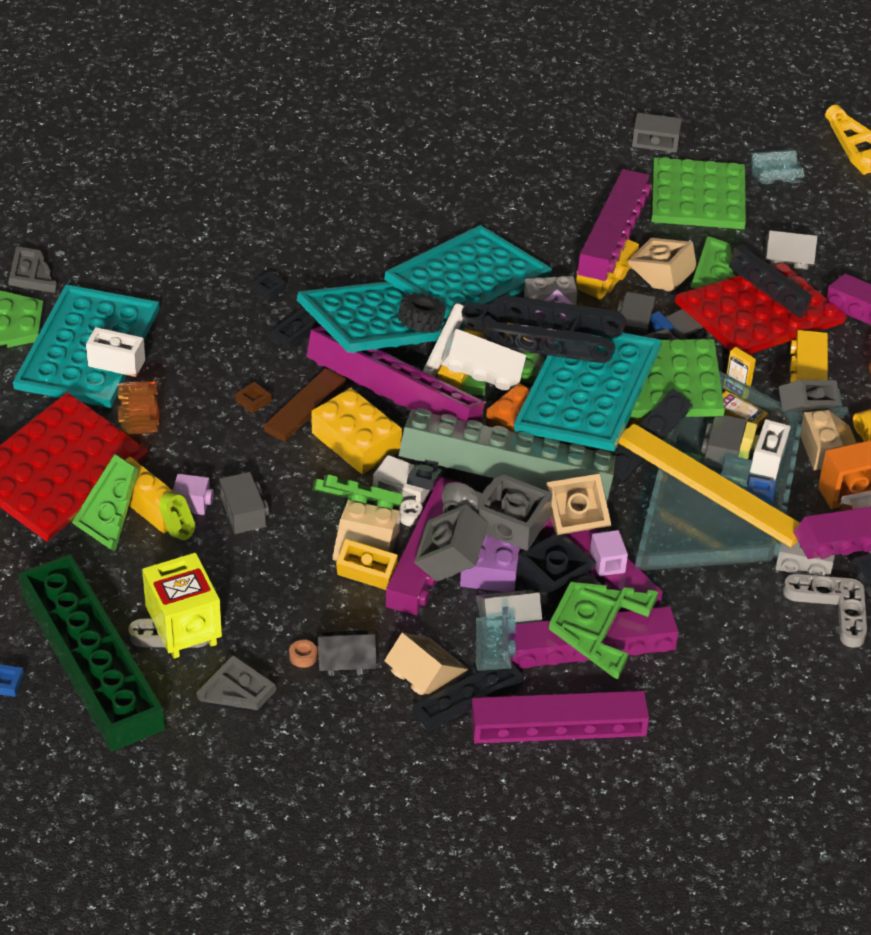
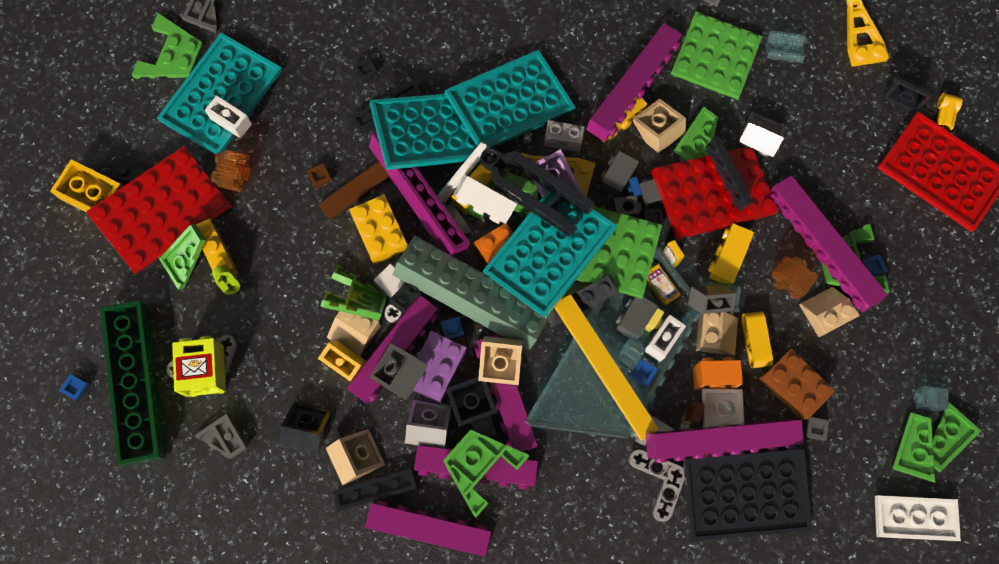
camera: 15 degrees right, 30 degrees up
lavender brick [173,474,214,515] -> none
dark grey brick [219,472,269,534] -> none
nougat tile [289,640,317,668] -> none
black tyre [398,293,446,333] -> none
dark grey brick [442,474,553,551] -> none
clear light blue bracket [476,606,516,671] -> none
lavender brick [590,530,628,577] -> none

